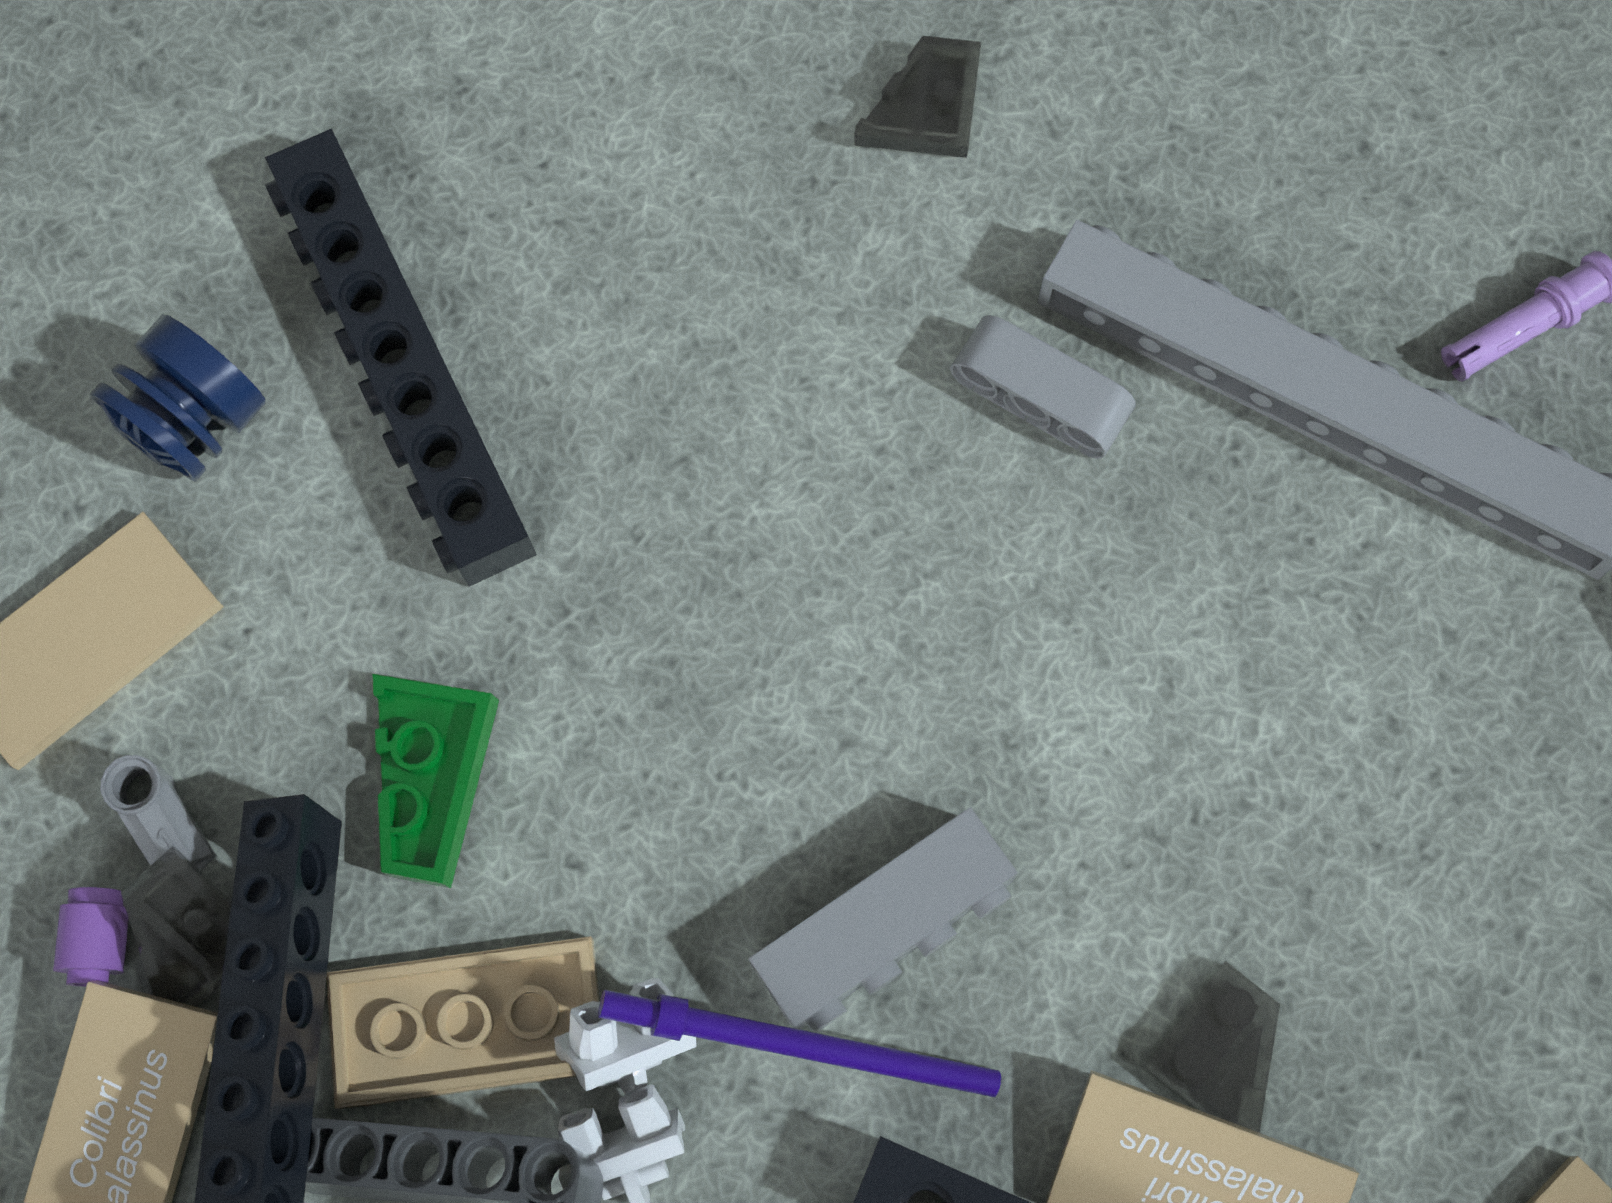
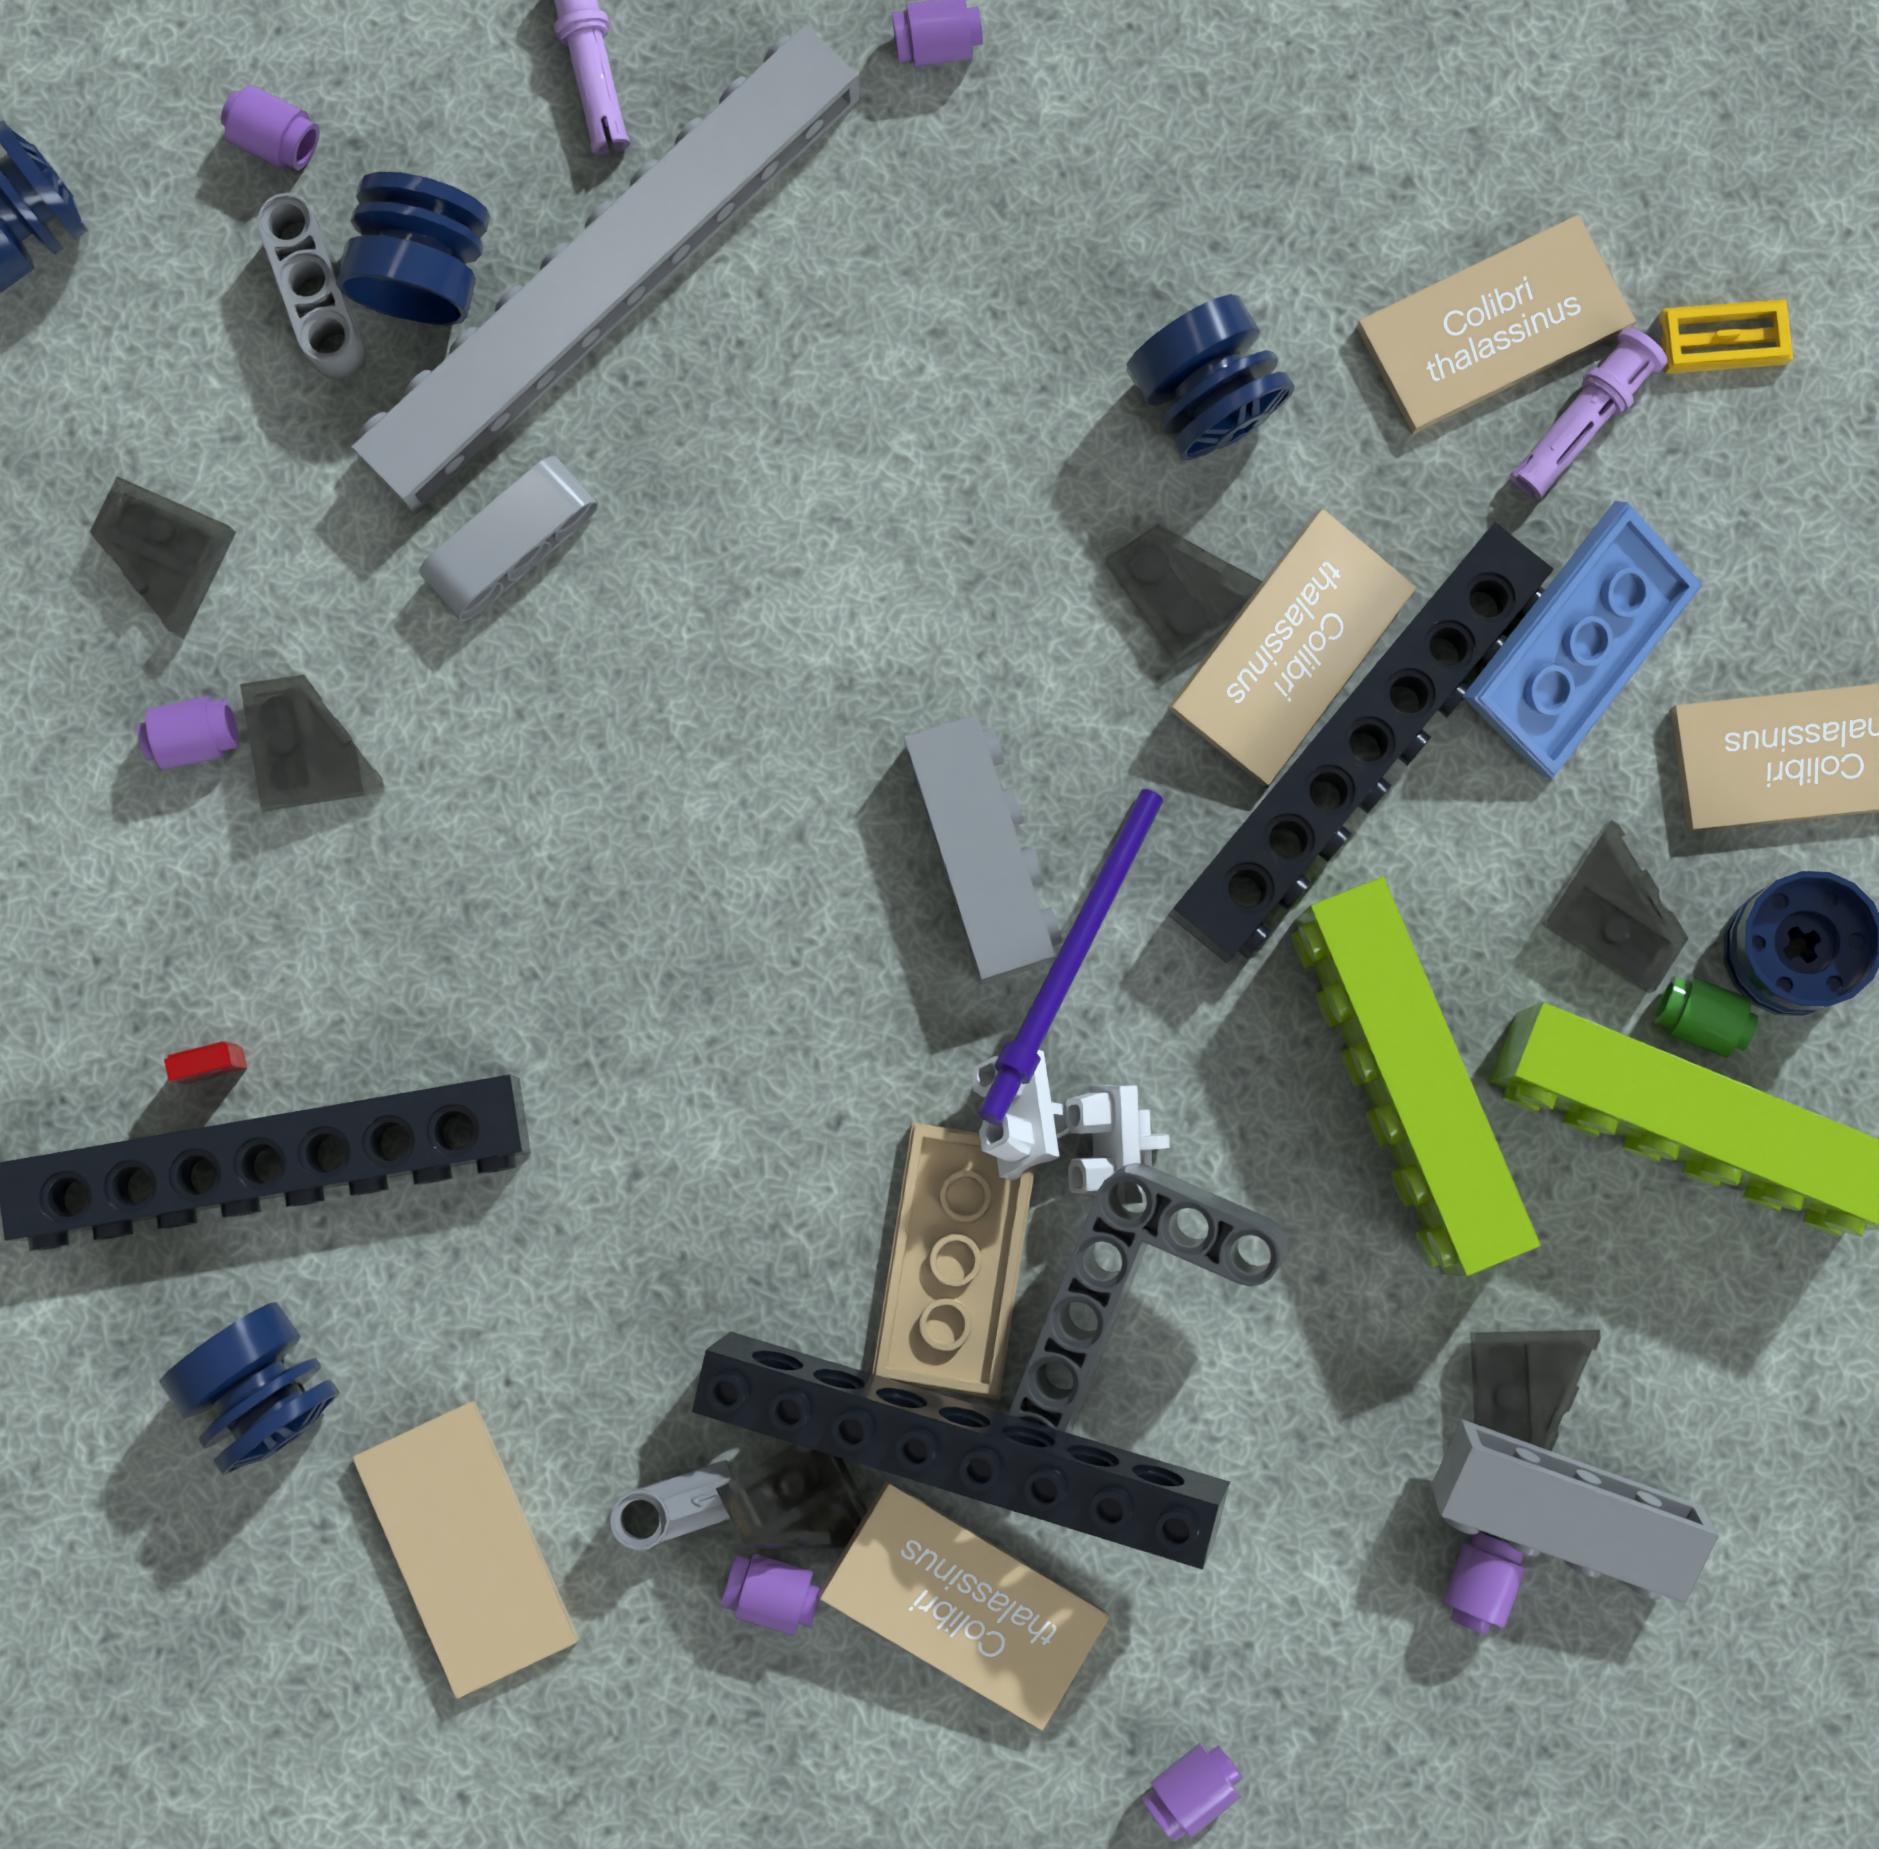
camera: 75 degrees left, 10 degrees up
green wing [372,674,499,888] -> none
none -> medium lavender brick [137,696,239,770]
none -> red tile [164,1041,247,1084]
none -> medium lavender brick [221,85,320,170]
none -> clear smoke wing [240,674,385,812]
none -> light grey beam [257,193,366,380]
none -> dark blue wheel [336,171,490,326]
none -> dark blue wheel [1126,294,1295,461]

